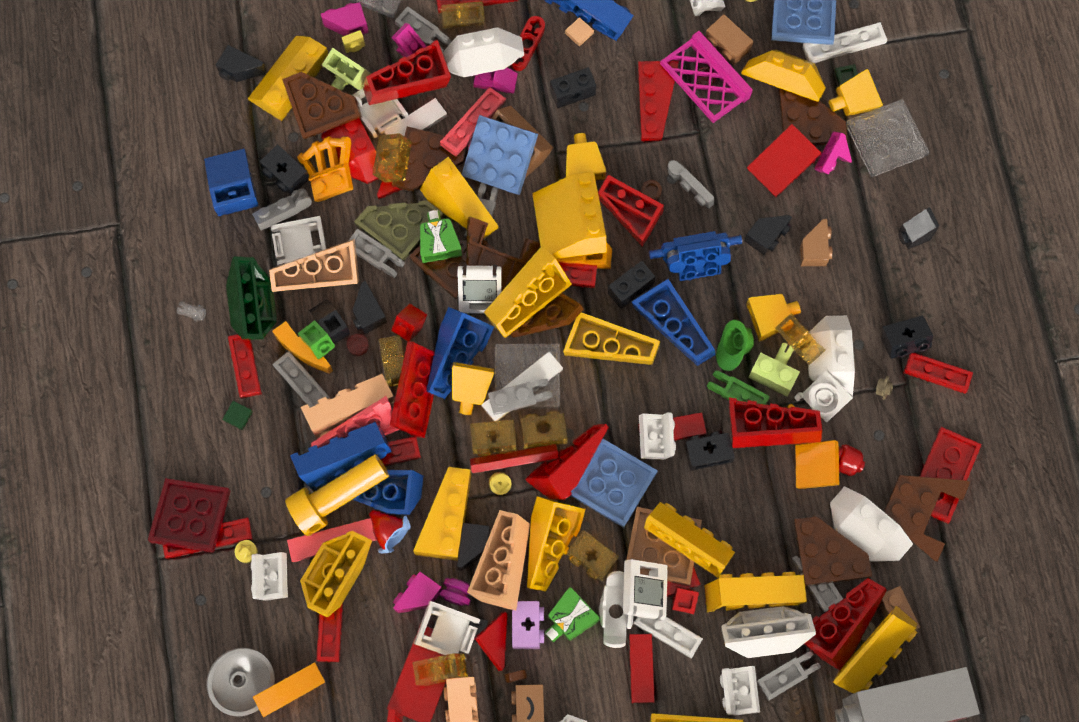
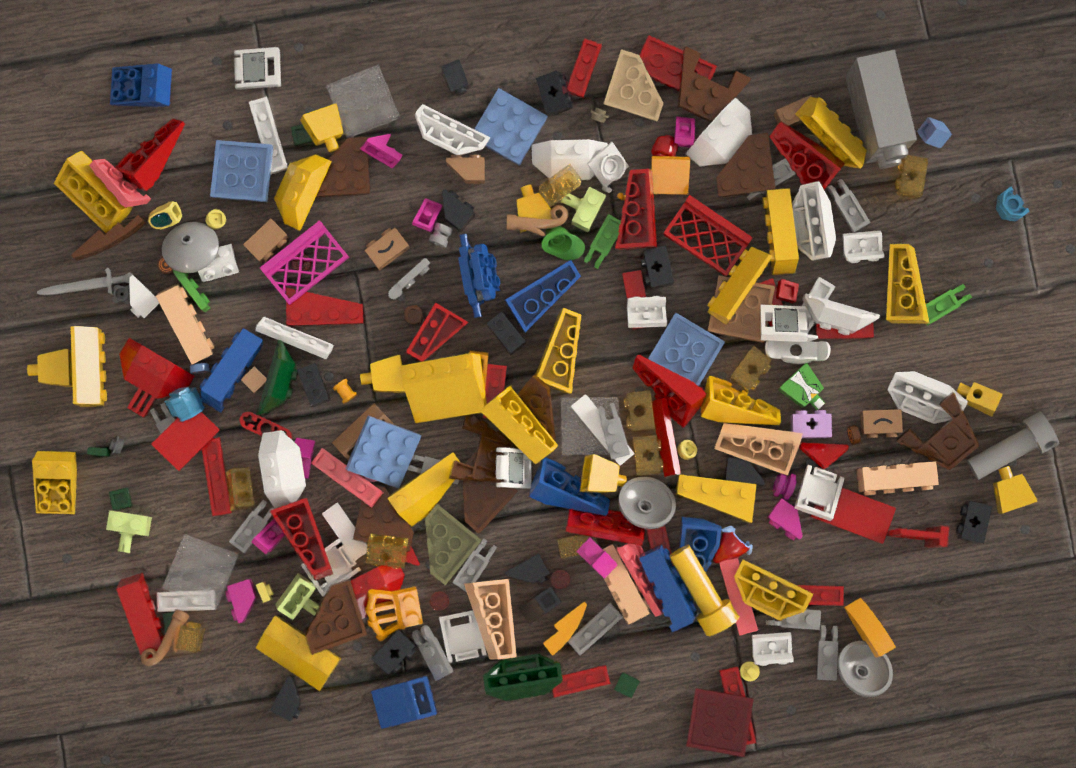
camera: 95 degrees left, 10 degrees up
clear pin [177,301,206,322] -> none
bright green bracket [297,320,335,359] -> none
red brick [391,303,427,342] -> none
clear yellow brick [412,653,468,686] -> none
bright green torso [420,210,462,263] -> none
red tile [747,124,822,198] -> none
none -> white container [234,47,281,90]
none -> white tile [255,317,334,359]
none -> dark green wedge [257,340,298,416]
none -> light orange bush [333,379,357,404]
none -> medium nougat brick [365,228,410,271]
none -> dark pink slope [412,198,443,233]
none -> white wedge [415,104,490,156]
none -> light grey wheel [429,223,453,248]
none -> clear red tile [430,591,449,611]
none -> medium blue plate [474,88,548,166]
none -> medium nougat plant [506,205,568,237]
none -> dark pink slope [576,538,618,579]
none -> tan plate [604,49,663,122]
none -> light grey dish [618,477,676,529]
none -> red fence [663,195,753,277]
none -> dark pink slope [674,117,695,148]
none -> light grey hinge [766,609,821,630]
none -> white wedge [802,294,880,335]
none -> light grey hinge [816,625,838,681]

